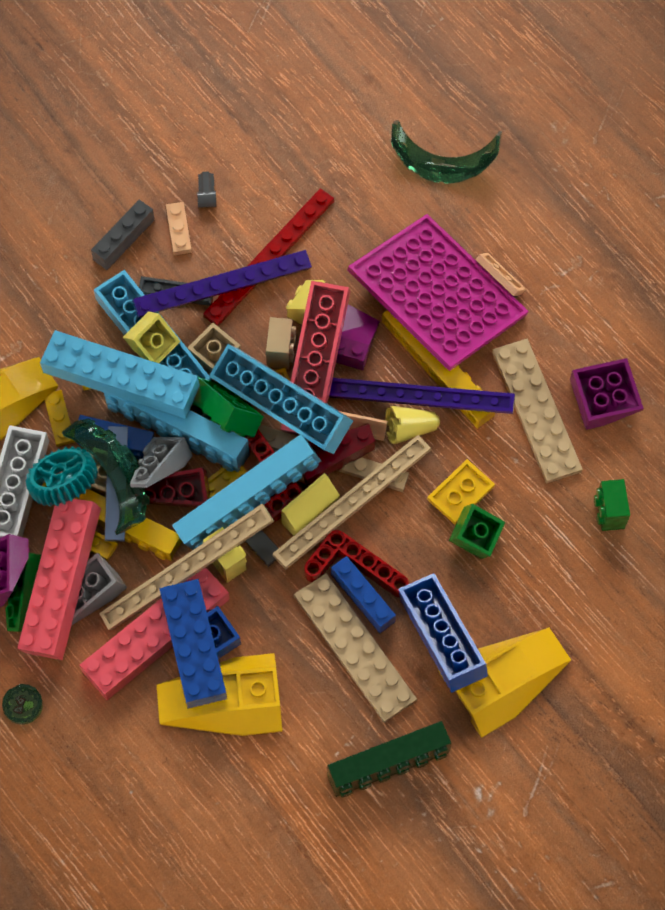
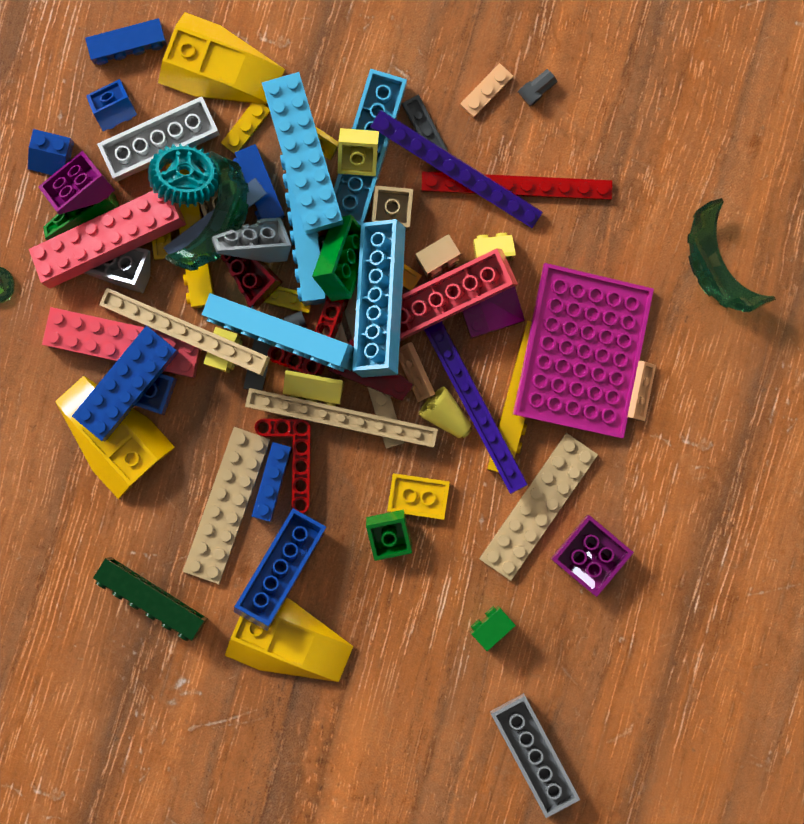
camera: 55 degrees right, 20 degrees up
dark grey brick [91,199,155,270] -> none

